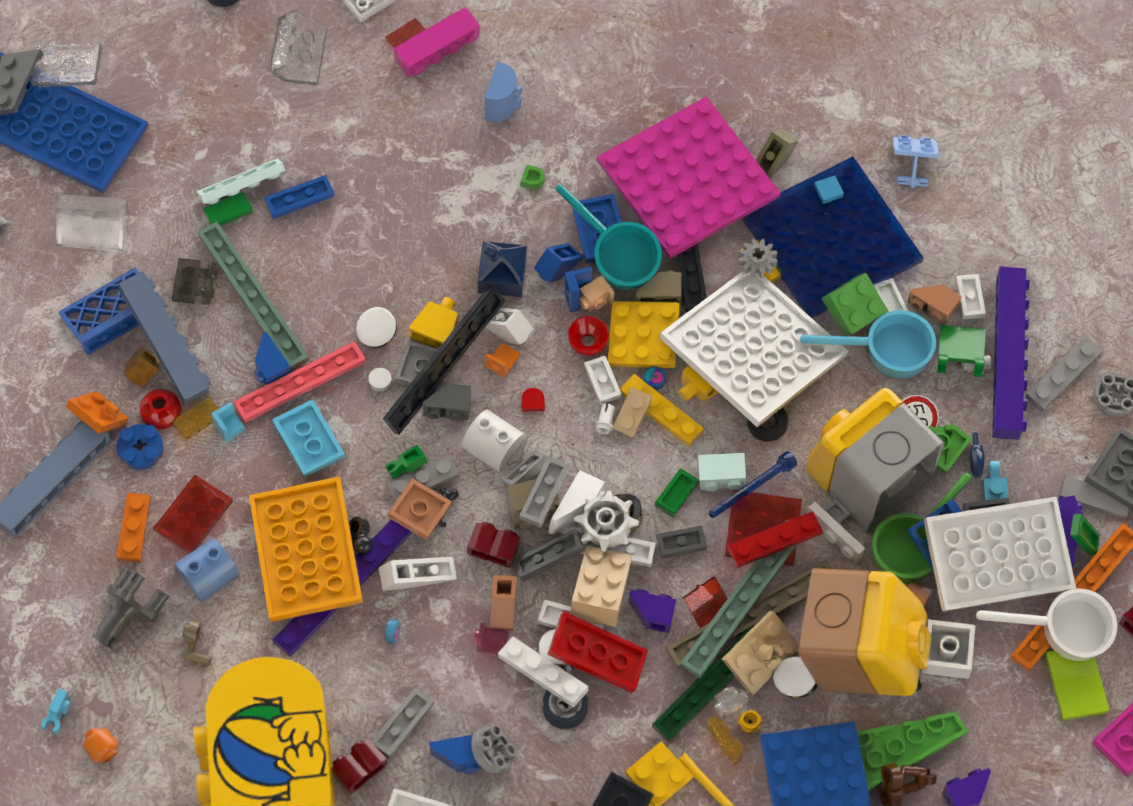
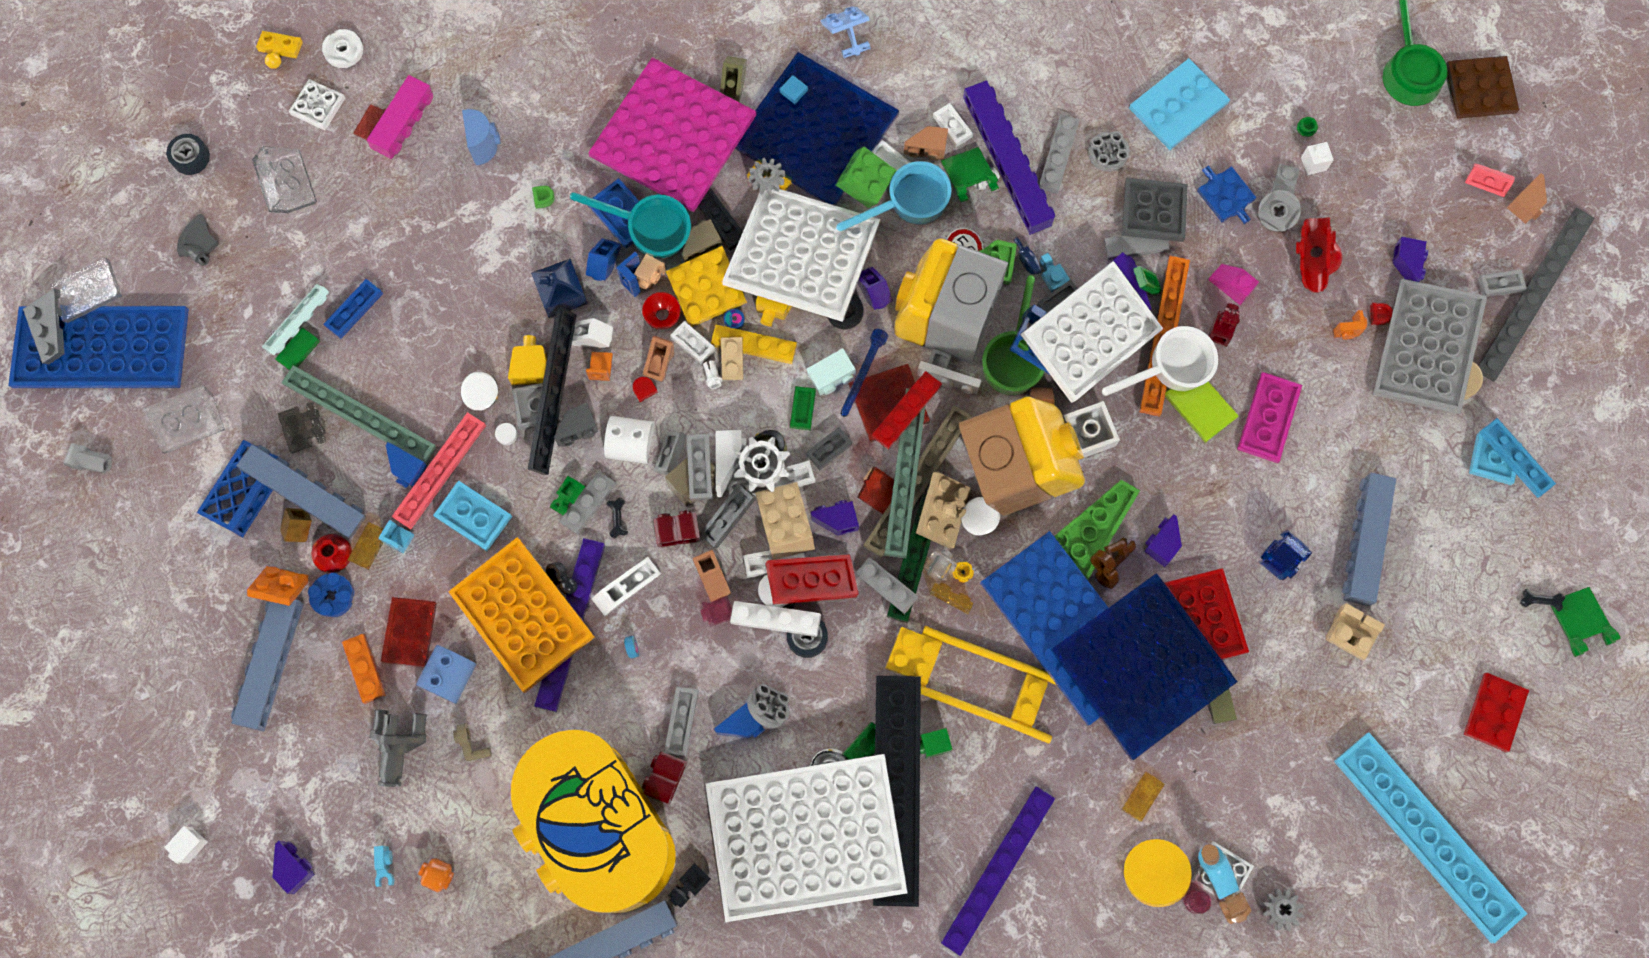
camera: 25 degrees left, 10 degrees up
nougat plate [387,478,452,540] -> none
none -> dark grey arm [177,214,219,266]
none -> nougat slope [643,336,675,382]
none -> light grey plate [855,557,919,614]
none -> dark purple slope [857,267,893,310]

